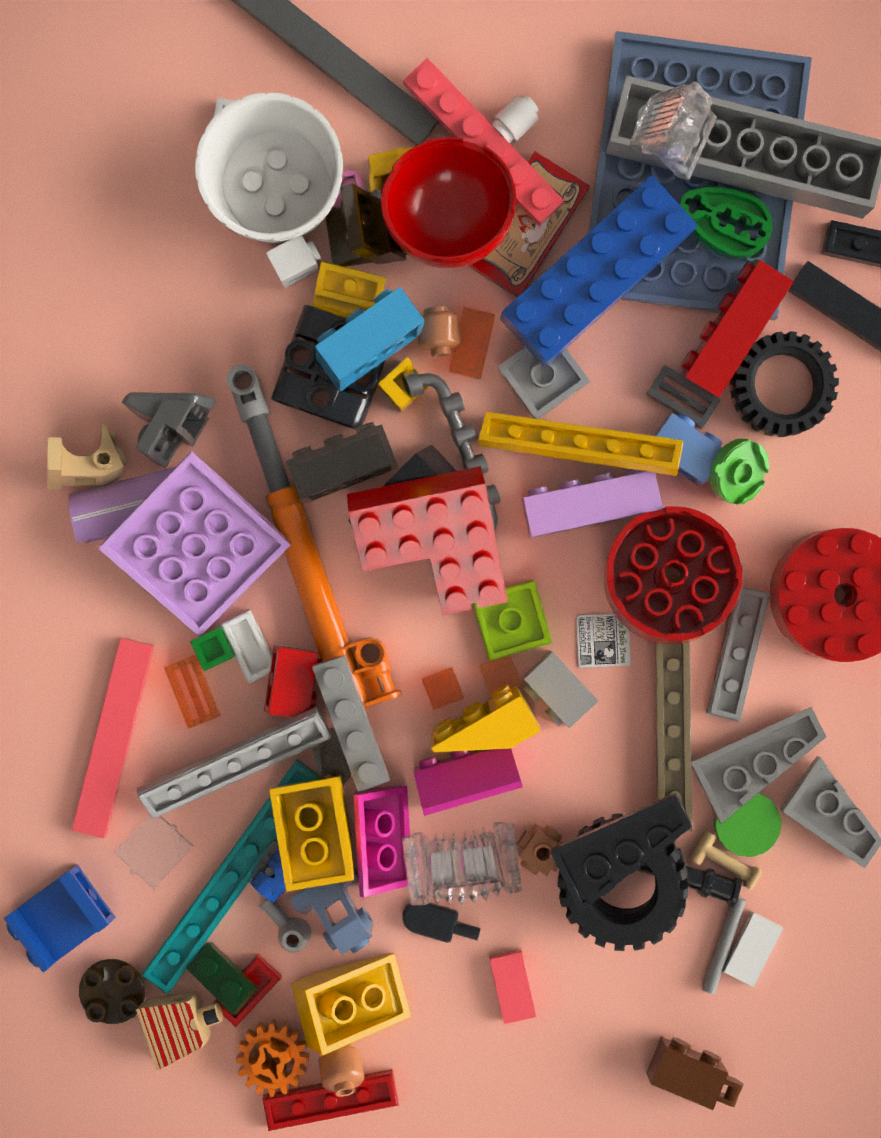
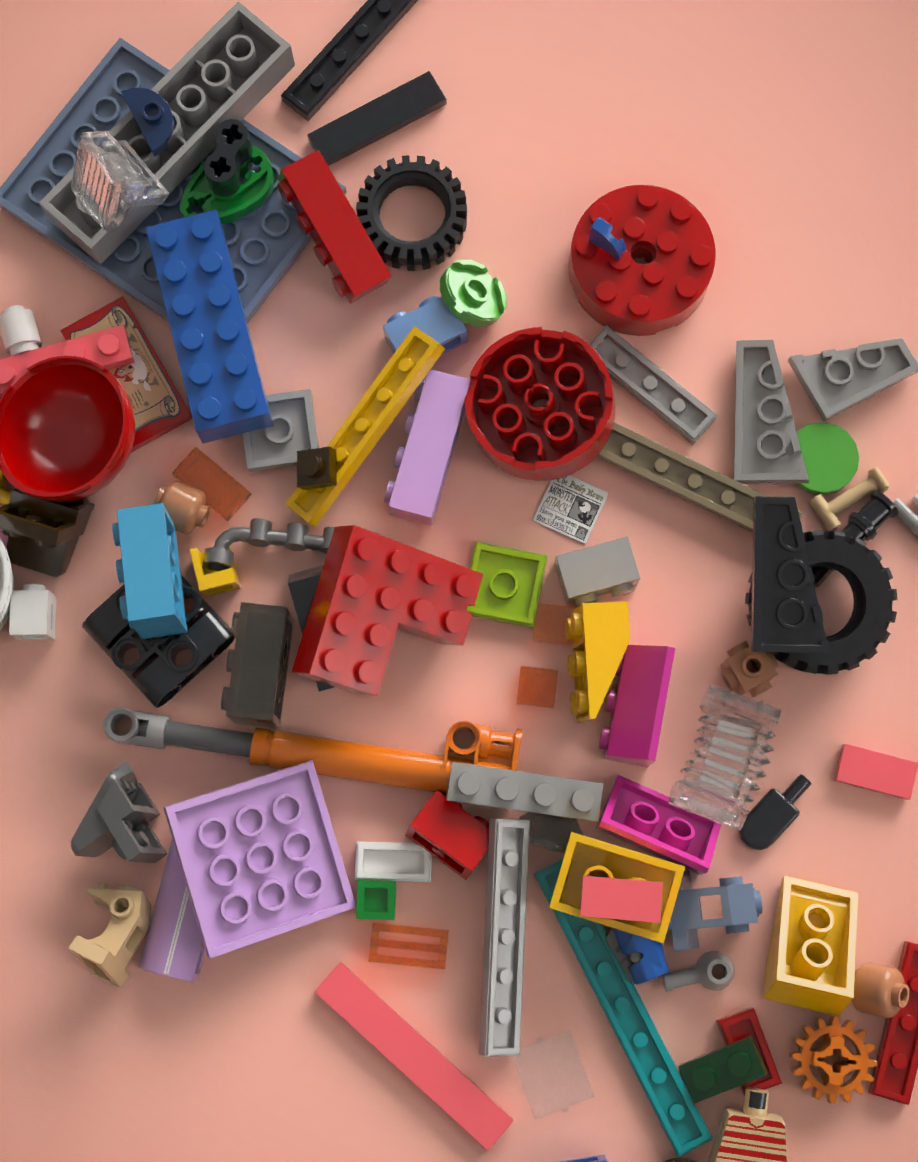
camera: 55 degrees left, 10 degrees down
yellow plate [312,261,387,318] -> none
dark grey tile [646,365,721,429] -> none
none -> dark blue plate [121,87,175,157]
none -> black axle [204,119,253,197]
none -> dark brown plate [297,446,337,490]
none -> coral tile [580,876,663,923]
none -> blue tile [589,217,626,260]

